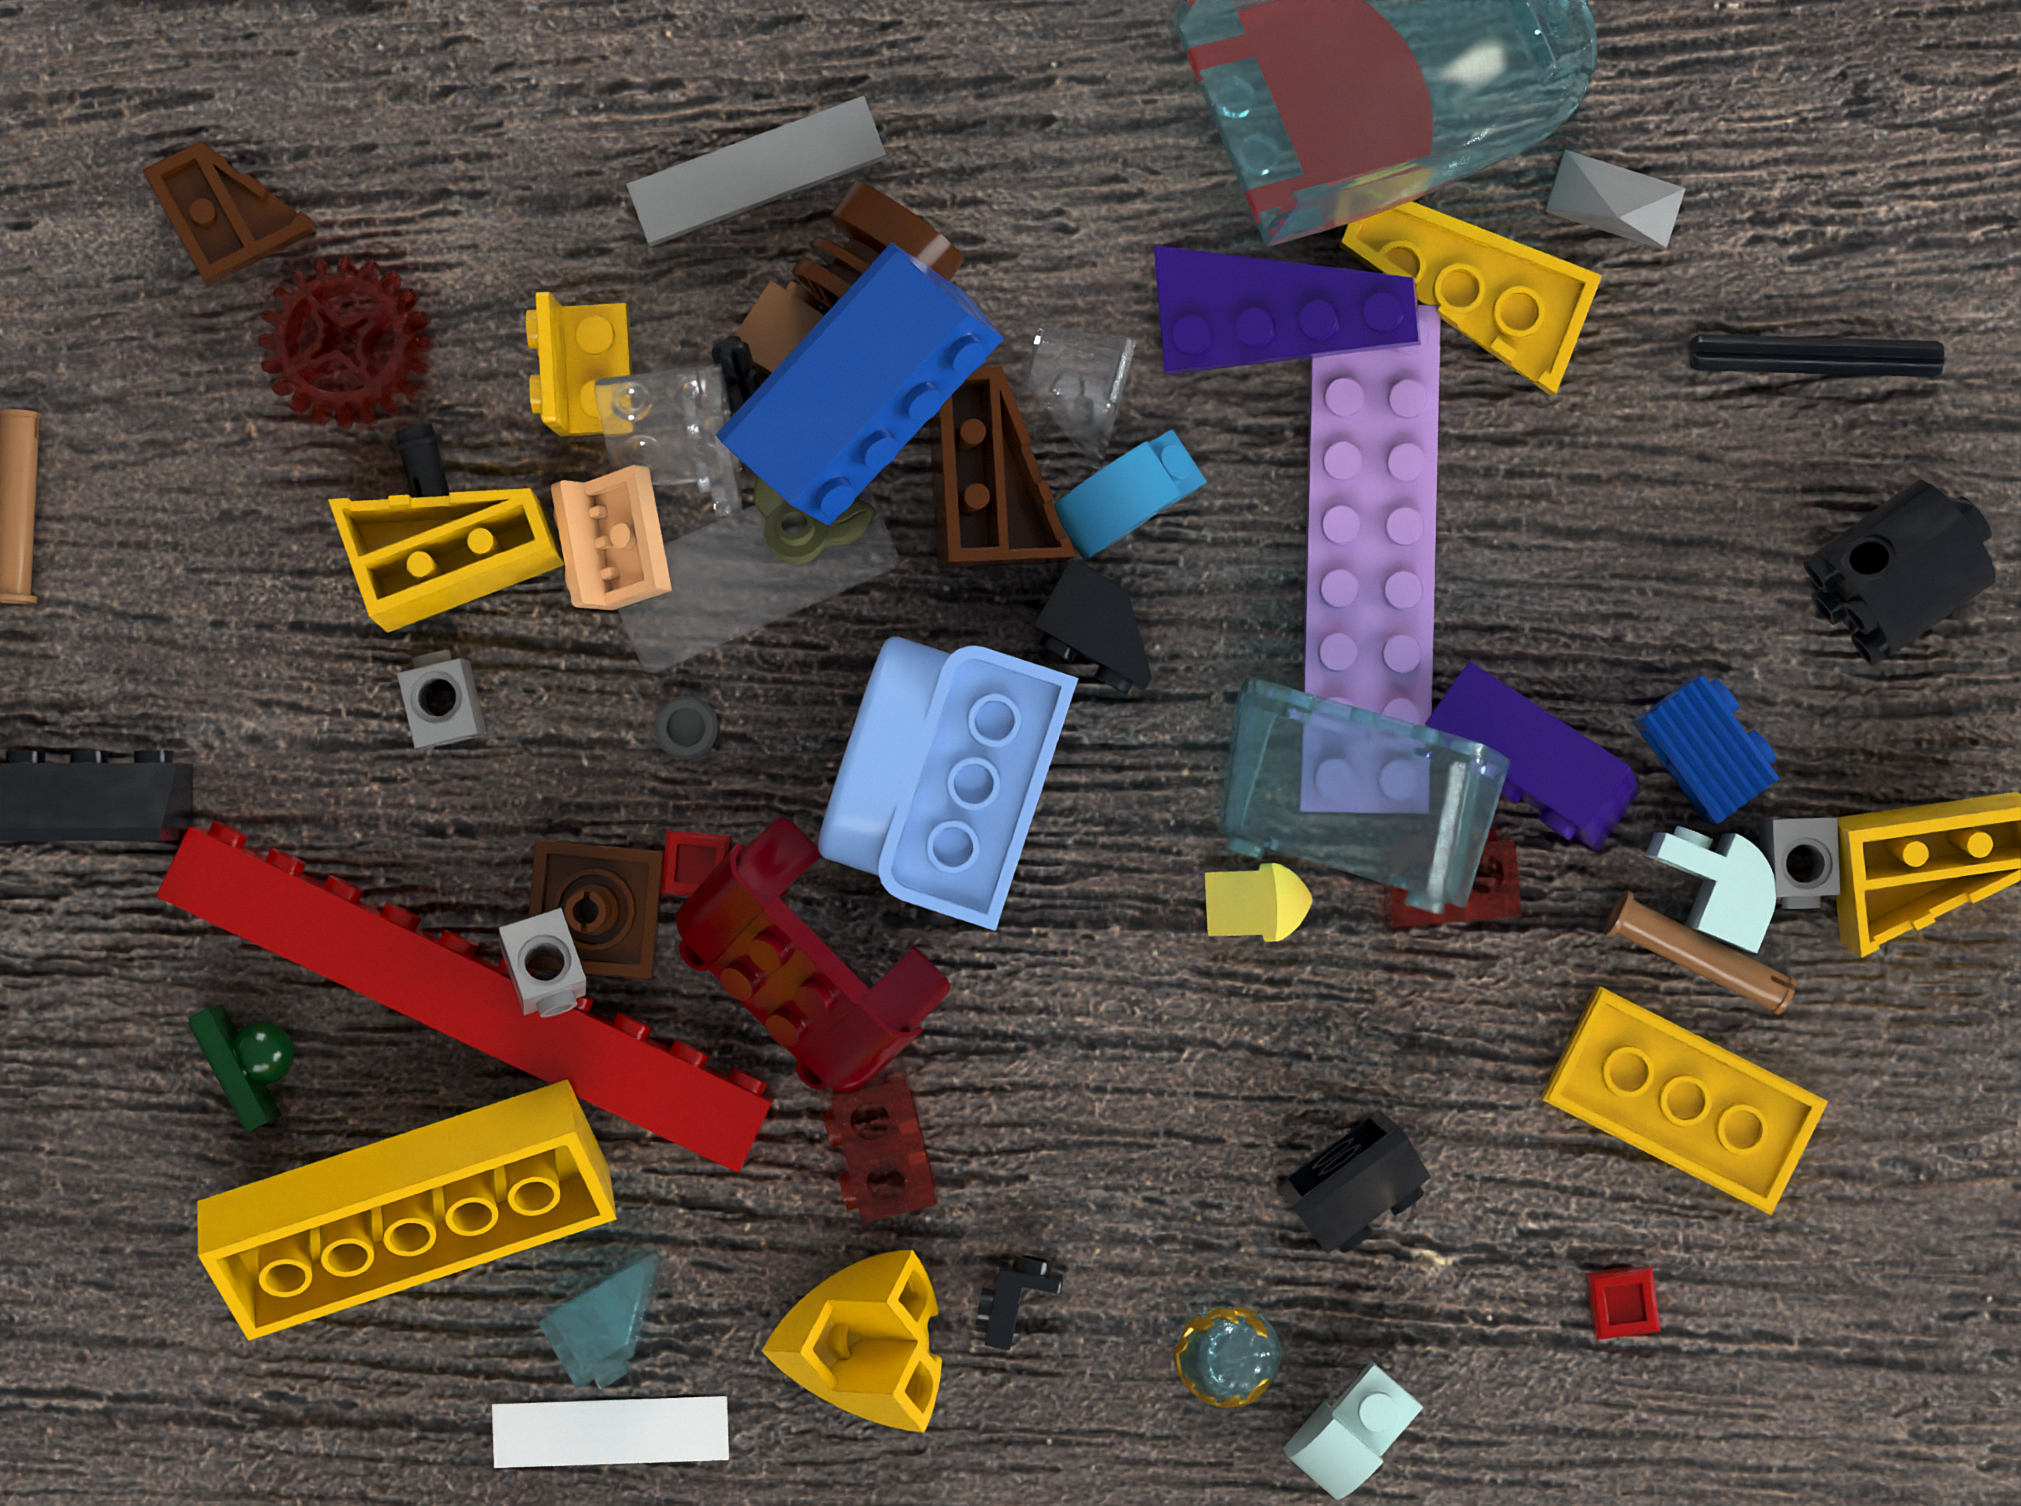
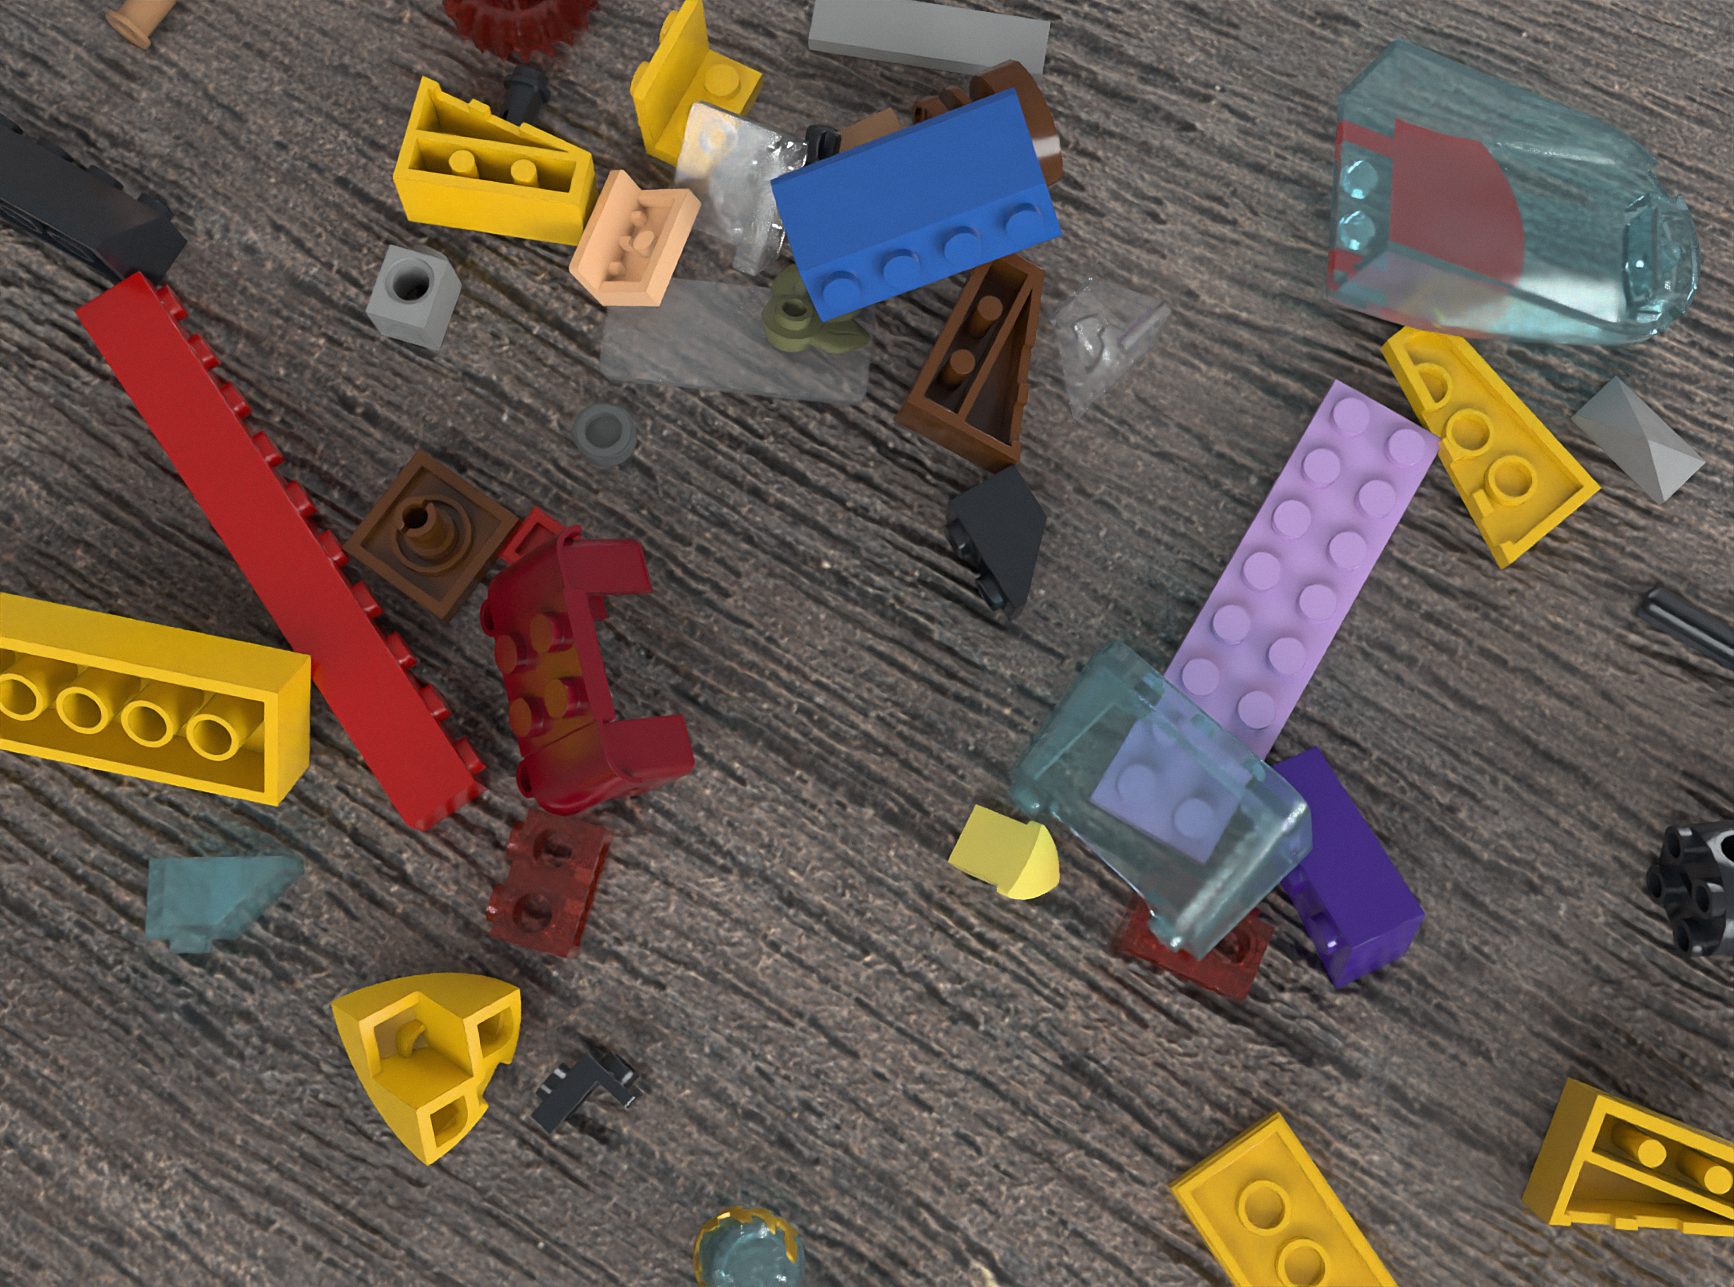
camera: 25 degrees right, 10 degrees down
dark green tile [187,1004,294,1132] -> none
white sticker [492,1396,729,1468] -> none
light grey brick [498,908,586,1018] -> none
light blue brick [818,636,1078,931] -> none
dark azure brick [1054,429,1207,561] -> none
dark purple wing [1154,245,1421,375] -> none
black slope [1276,1110,1431,1254] -> none
medium nougat pin [1604,890,1797,1015] -> none
blue brick [1632,674,1779,824] -> none
light aqua brick [1645,826,1776,953] -> none
light grey brick [1759,817,1840,909] -> none

